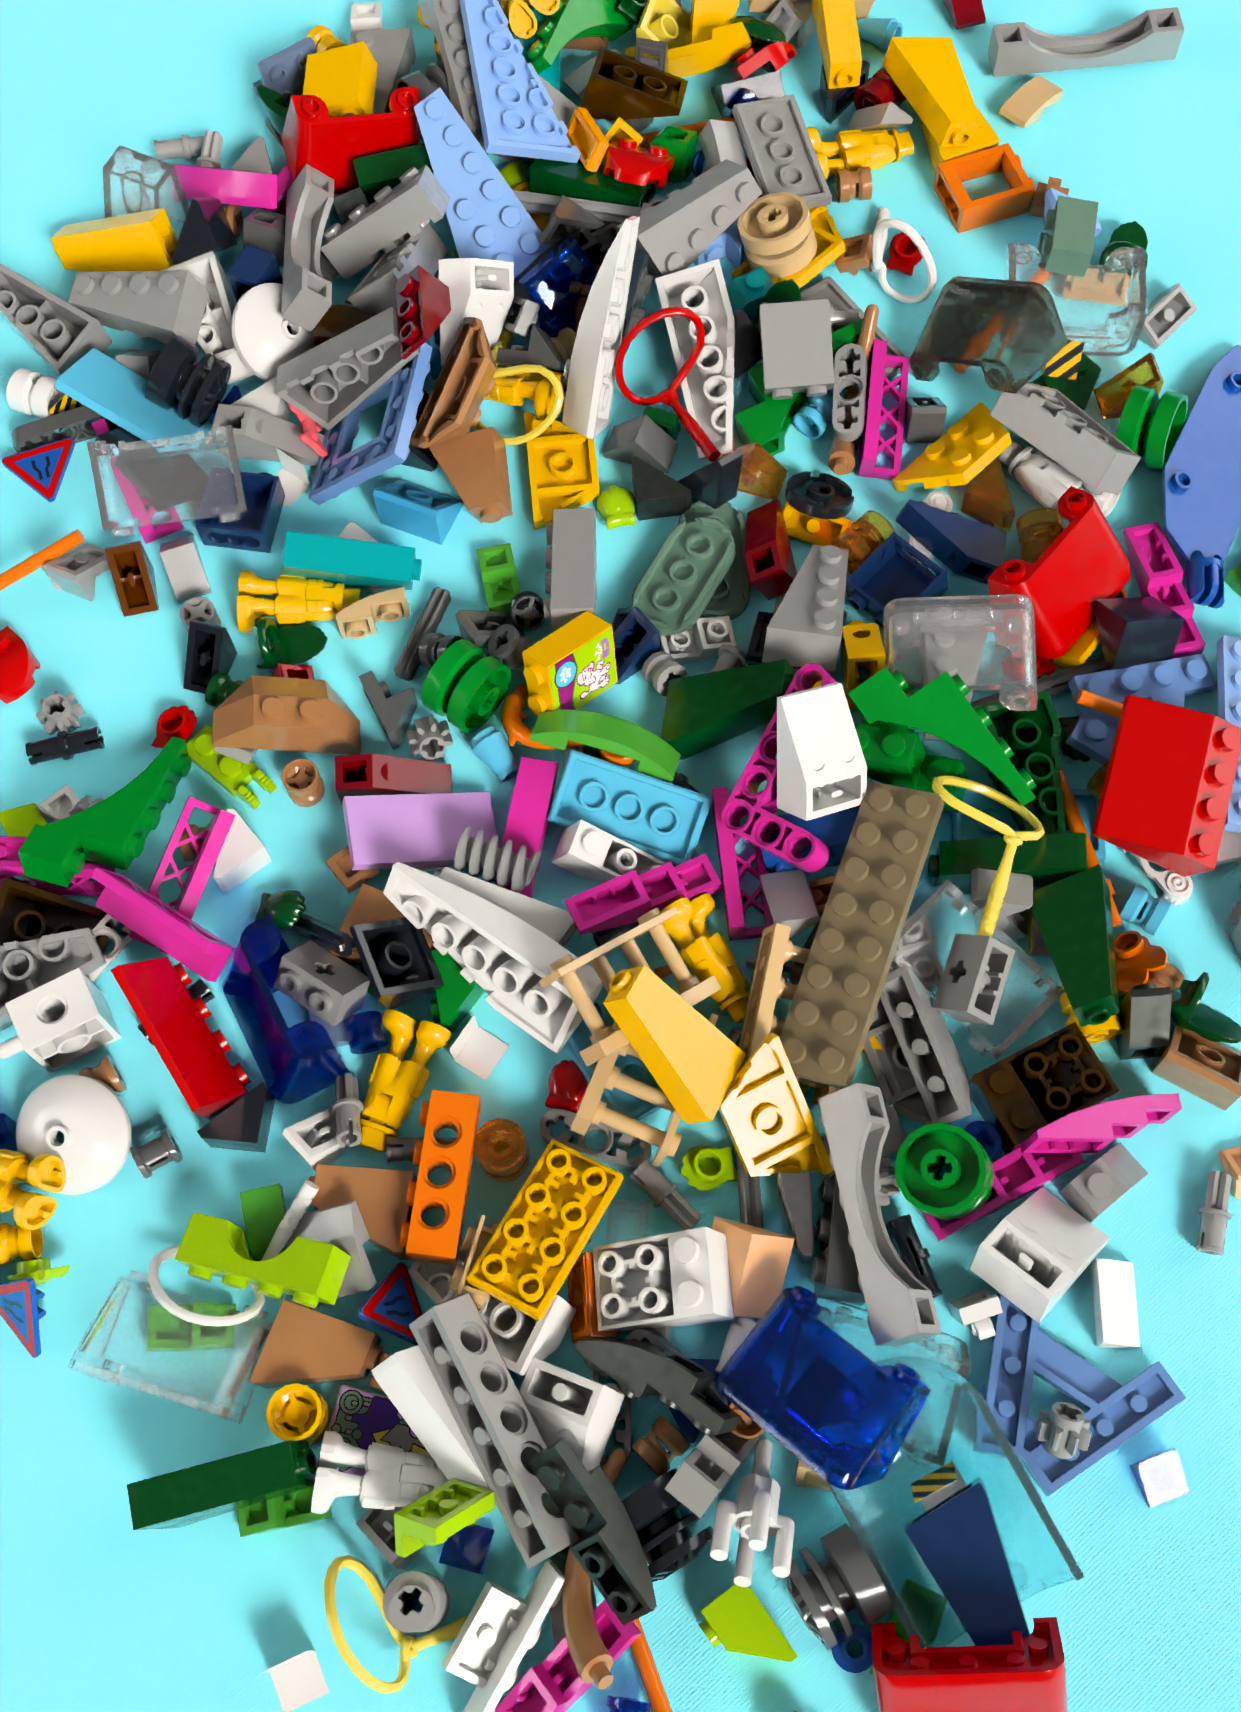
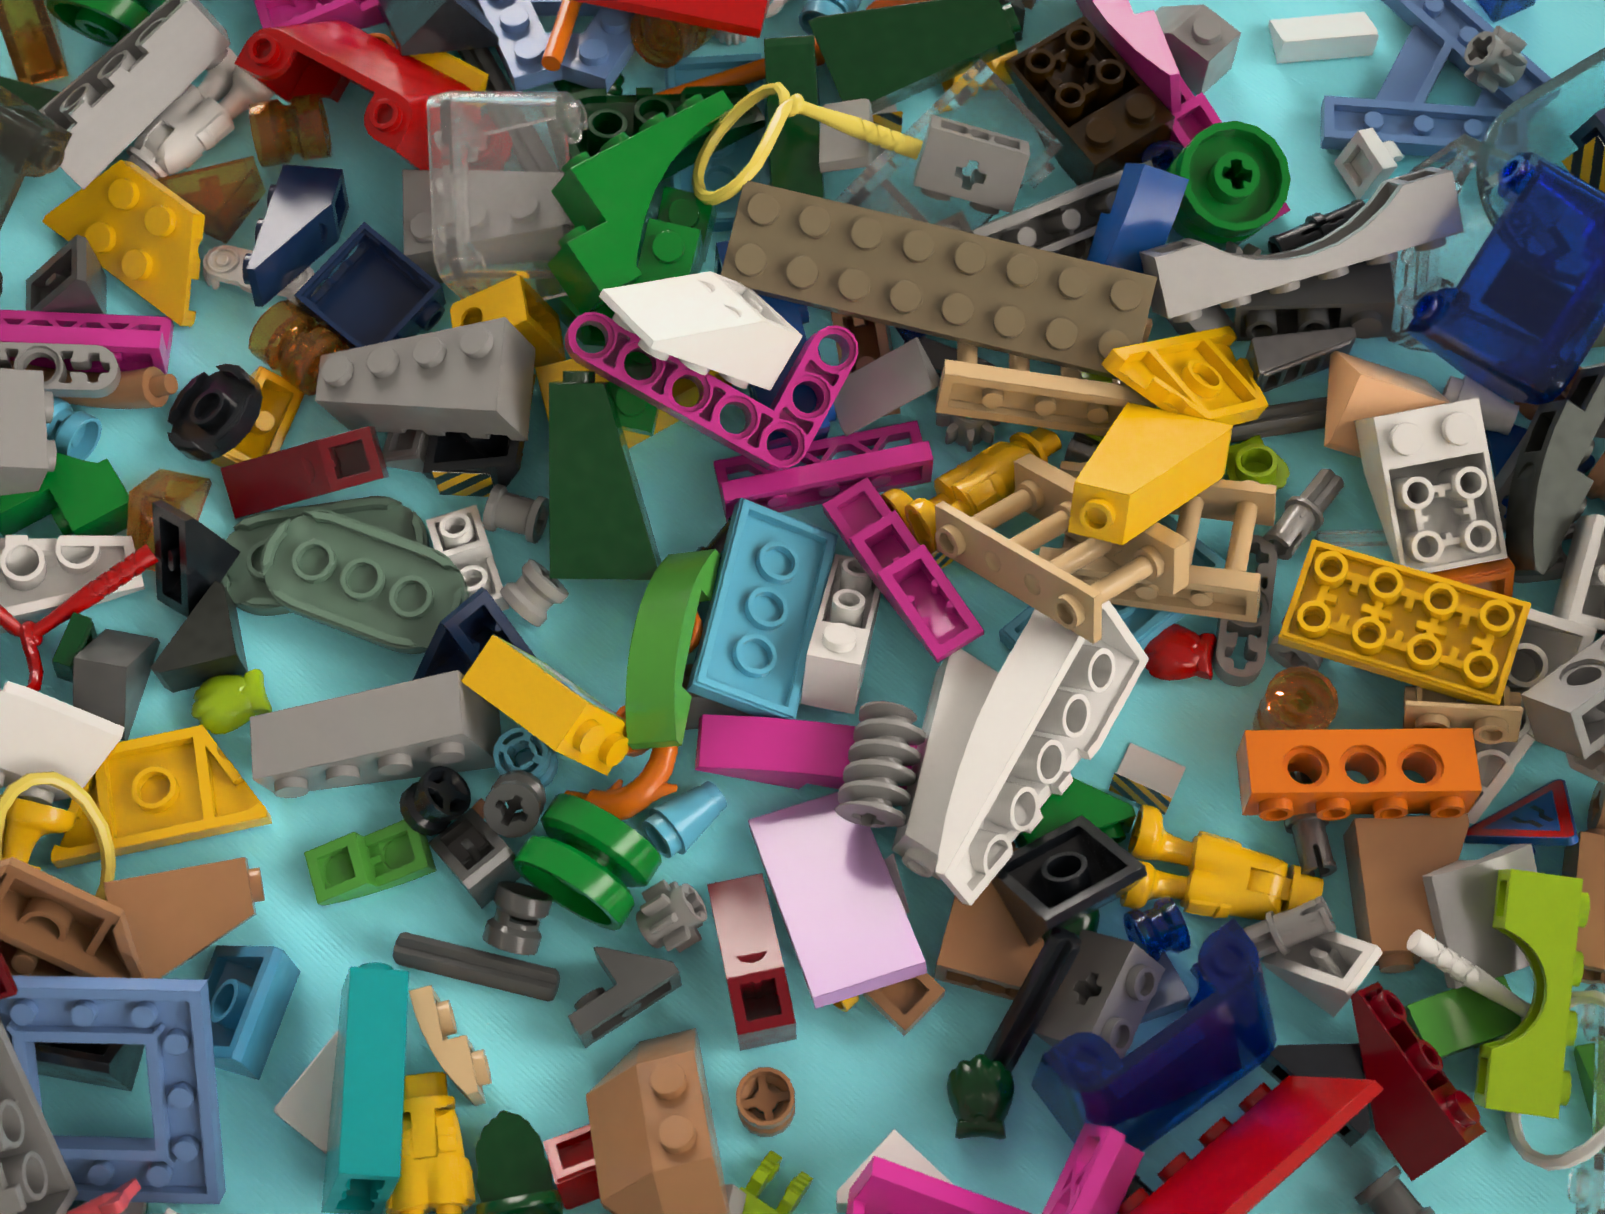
camera: 100 degrees left, 0 degrees up
white slope [970,1187,1110,1323] -> none
none -> blue slope [1087,163,1189,274]
none -> dark red slope [1351,982,1486,1181]

